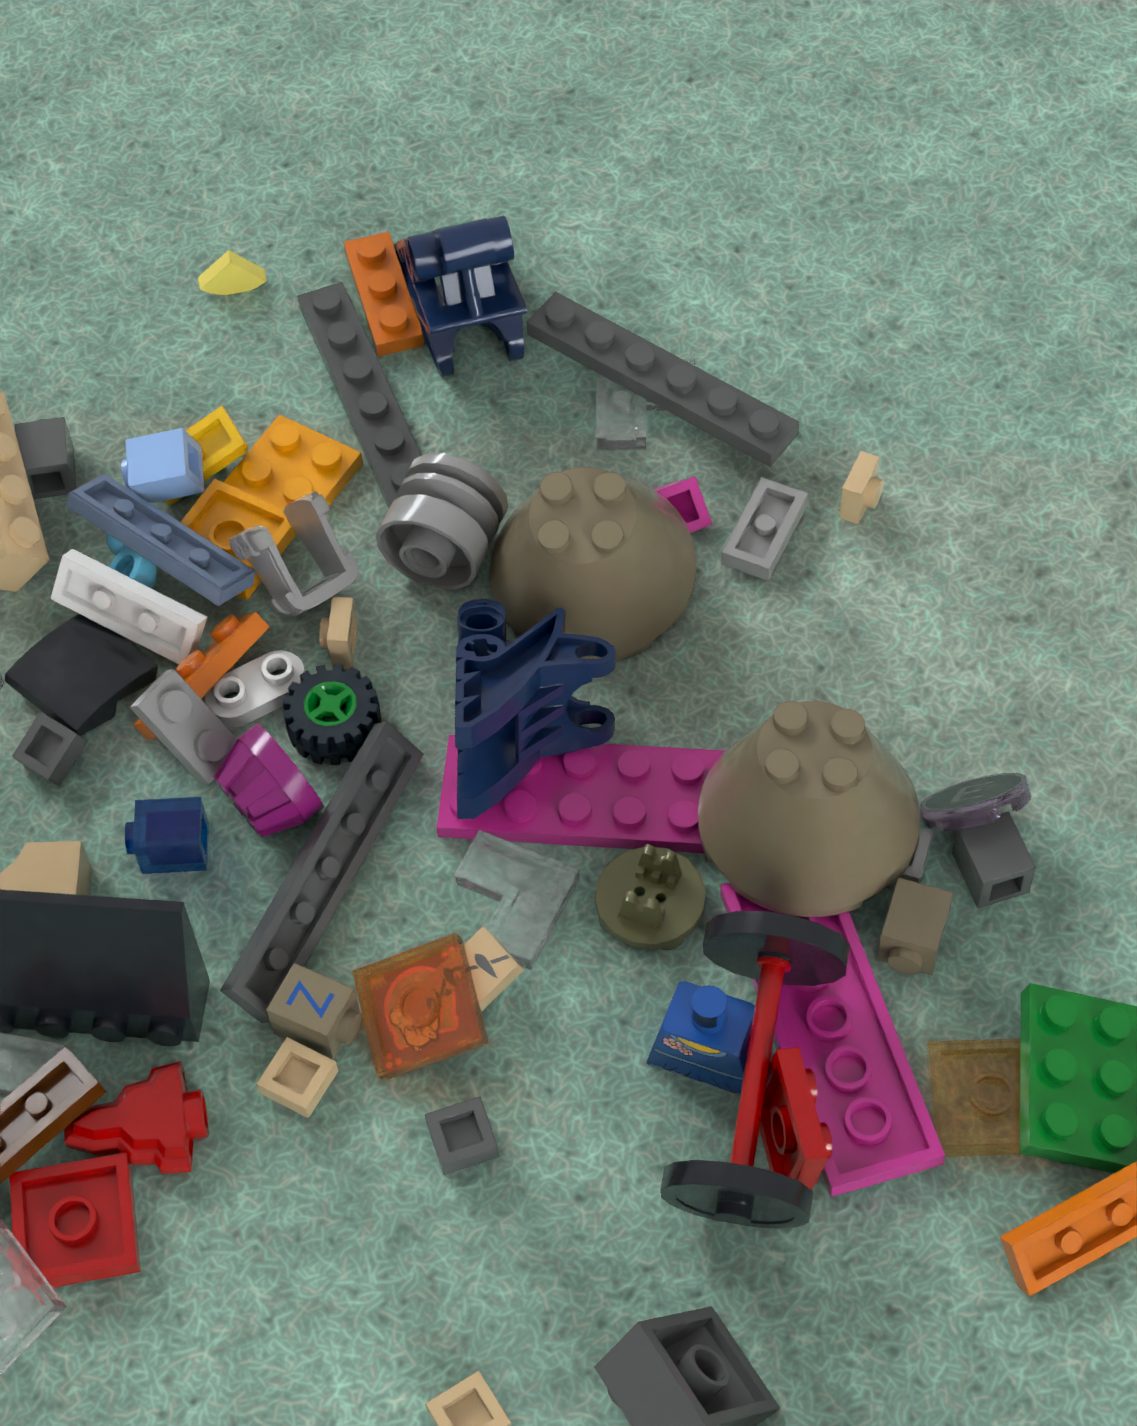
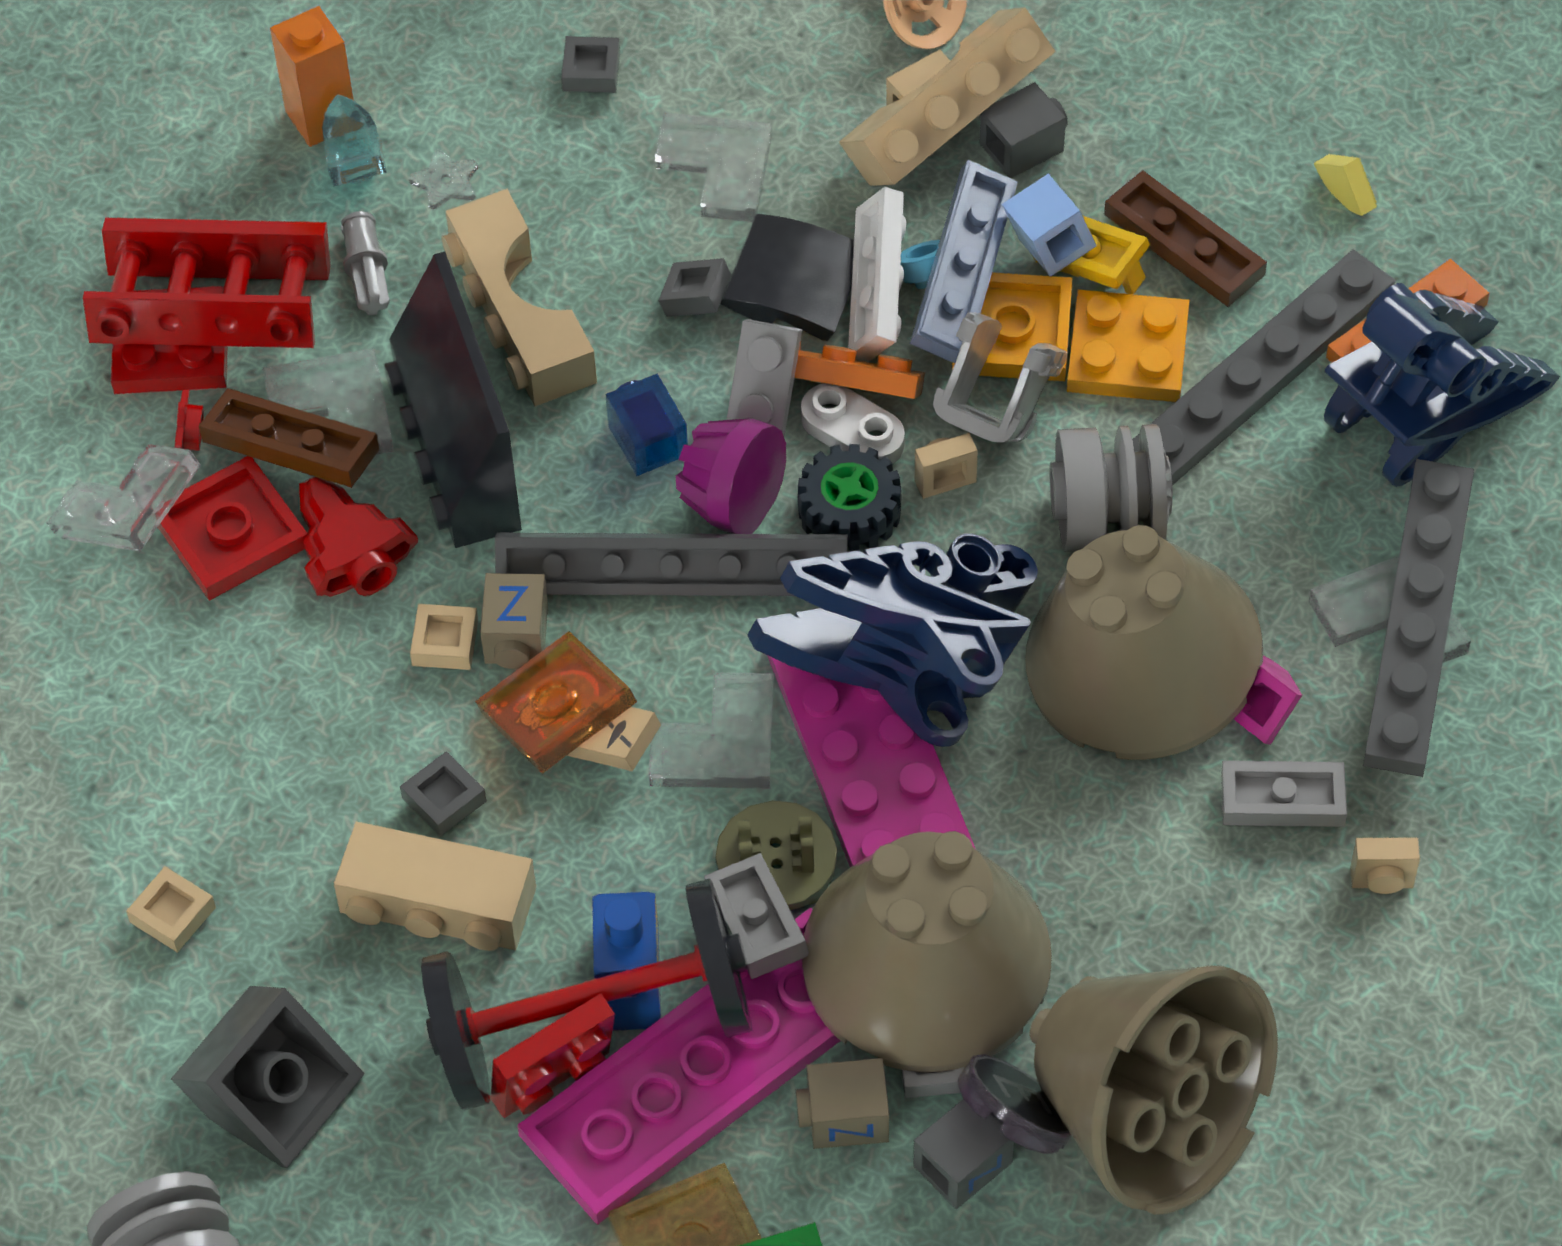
camera: 65 degrees right, 0 degrees up
none -> tan brick [334,821,536,951]
none -> light grey plate [704,853,809,979]
none -> dark tan cone [1030,966,1278,1215]
none -> reddish brown plate [1104,170,1267,307]

